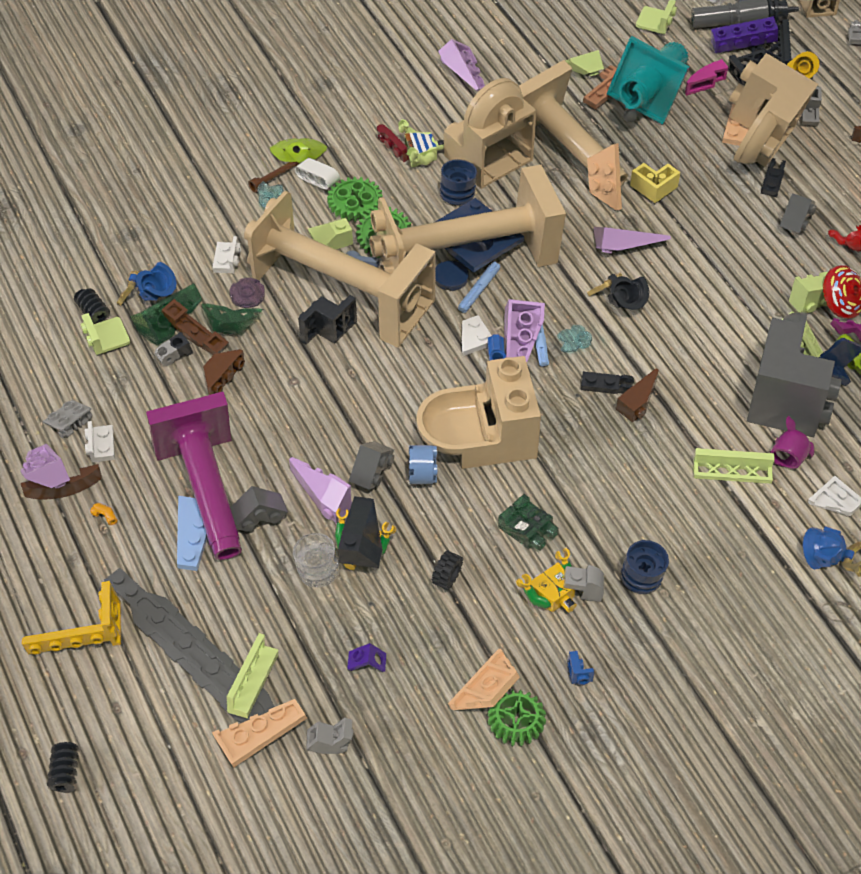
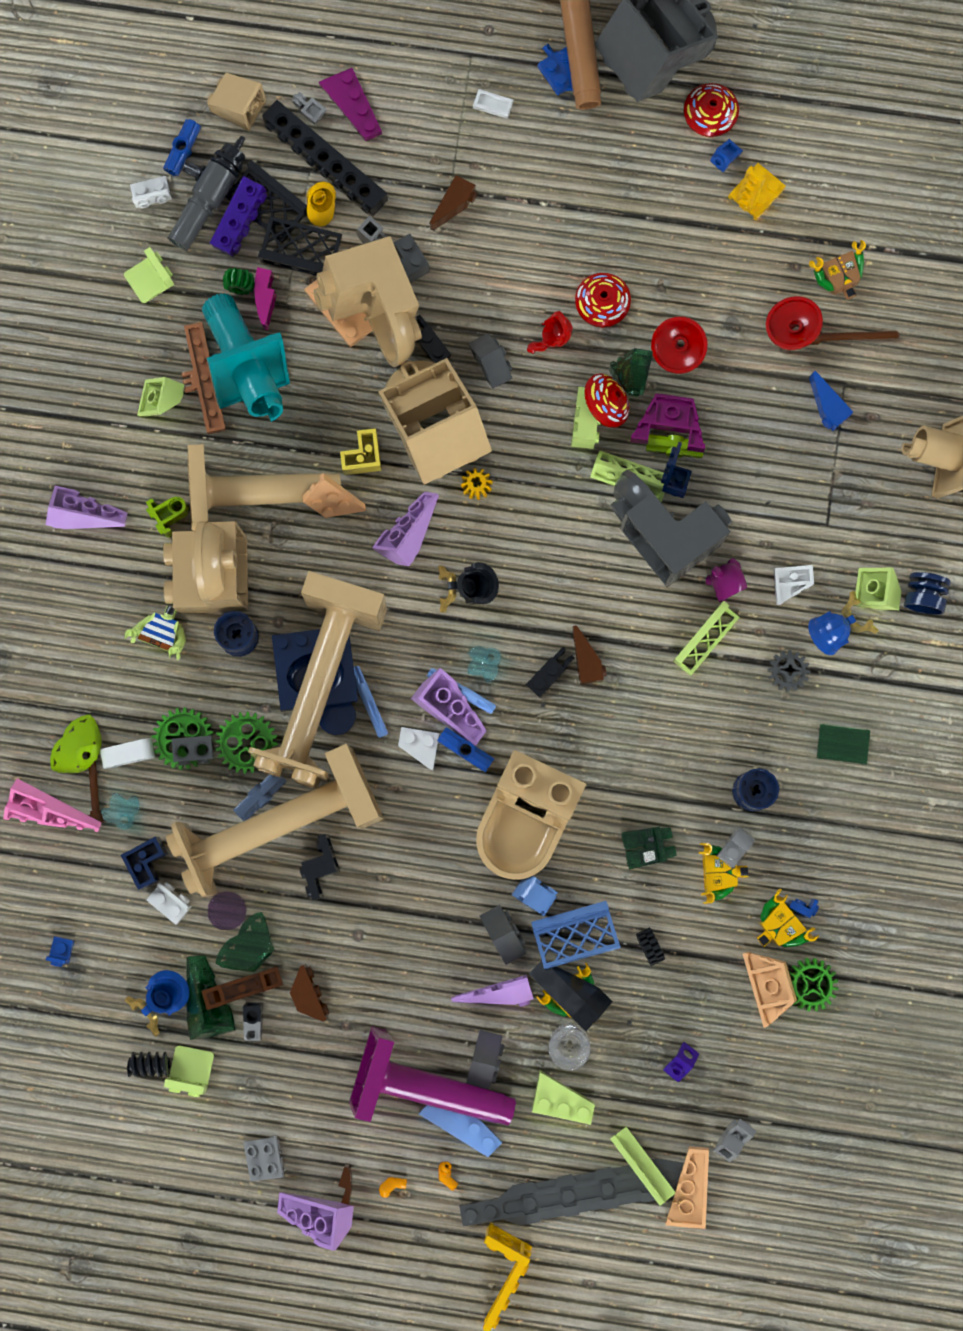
camera: 50 degrees left, 30 degrees up
white bracket [85,421,115,462] -> none
yellowish green slope [308,218,353,249] -> none
dark red hinge [376,124,409,162] -> none
none -> bright pink wedge [3,778,102,832]
none -> blue bracket [46,936,75,967]
none -> dark blue brick [121,836,168,890]
none -> dark grey brick [172,735,214,766]
none -> green gear [222,267,255,295]
none -> black brick [262,100,388,216]
none -> tan piece [378,358,492,485]
none -> dark grey brick [394,234,430,283]
none -> light orange arm [438,1161,459,1191]
none -> yellow gear [461,468,493,500]
none -> medium blue fence [531,901,620,970]
none -> yellowish green wedge [532,1070,595,1125]
none -> torso [757,889,819,948]
none -> dark grey gear [767,650,810,692]
none -> clear green piece [816,724,870,765]

